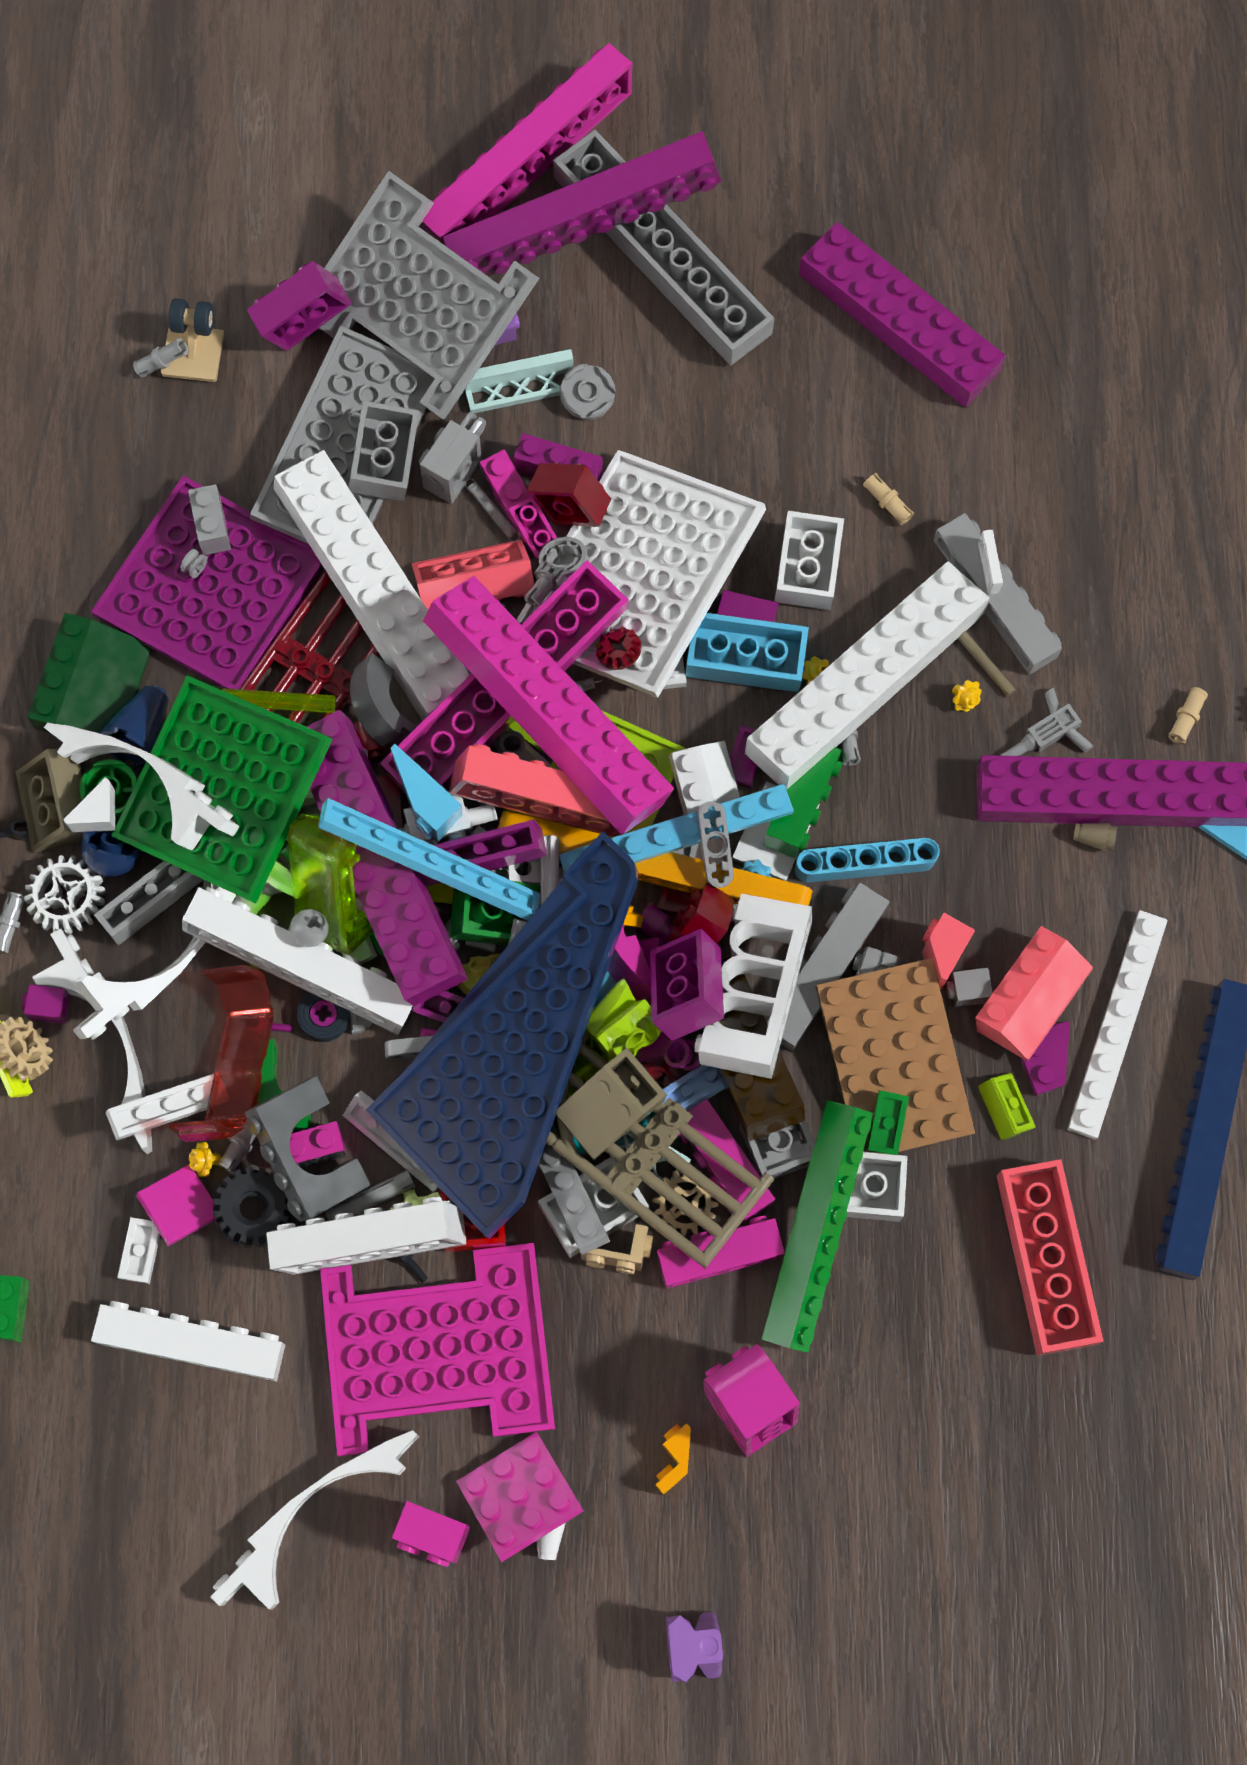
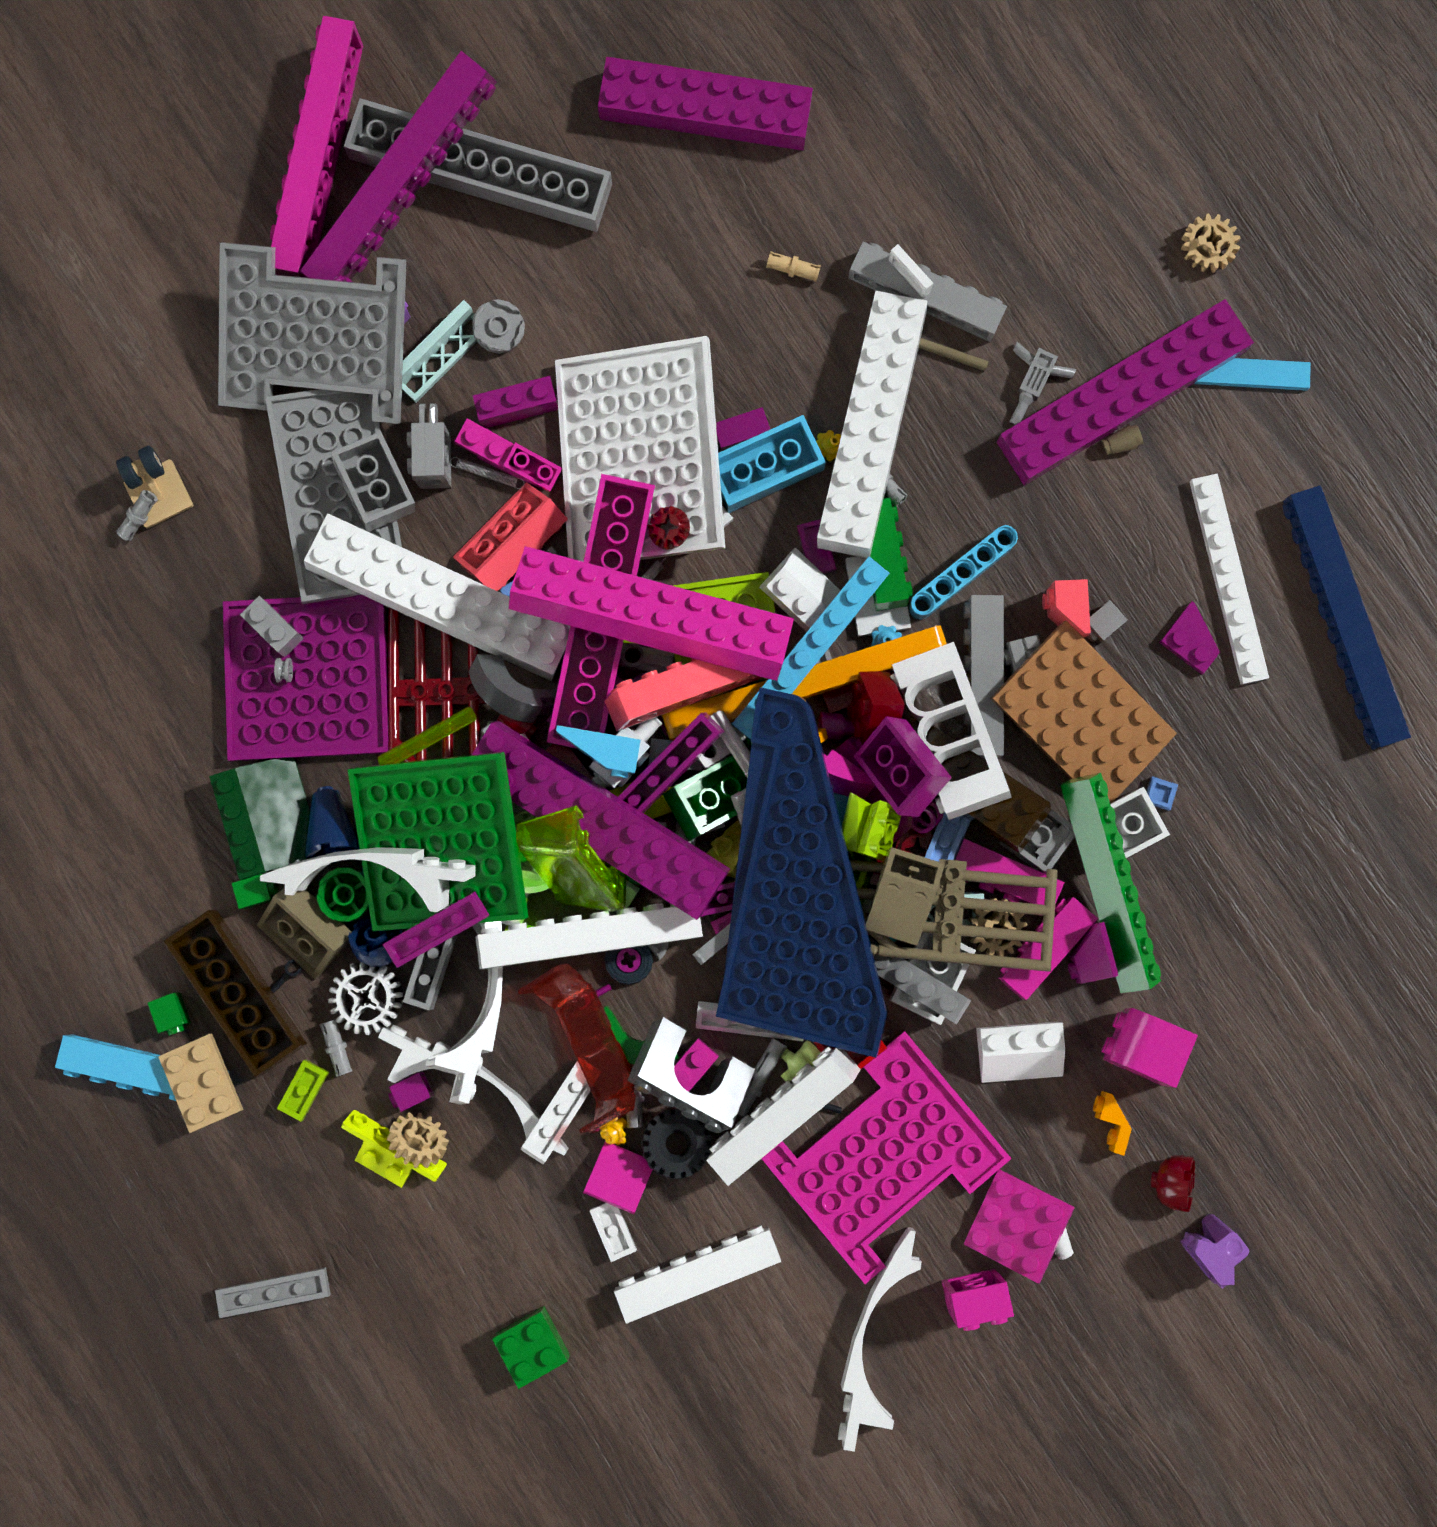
camera: 30 degrees left, 10 degrees up
white slope [63,777,115,832] -> none
magenta brick [247,261,352,351] -> none
light grey piece [290,909,329,947] -> none
medium azure plate [318,798,540,921] -> none
light grey pin [524,537,589,608] -> none
dark red brick [527,462,611,527] -> none
tan bracket [580,1224,653,1275] -> none
light grey beam [697,801,734,888] -> none
white brick [774,511,844,610] -> none
green plate [866,1090,909,1155] -> none
yellow plant [952,680,982,712] -> none
coral slope [975,926,1093,1061] -> none
lime slope [978,1073,1036,1140] -> none
coral brick [996,1159,1104,1356] -> none
tan pin [1168,687,1208,745] -> none
none -> green brick [232,873,278,910]
none -> magenta plate [383,891,489,968]
none -> white slope [976,1022,1065,1083]
none -> magenta slope [1068,922,1119,984]
none -> medium blue tile [1146,777,1178,811]
none -> dark red cylinder [1151,1155,1195,1212]

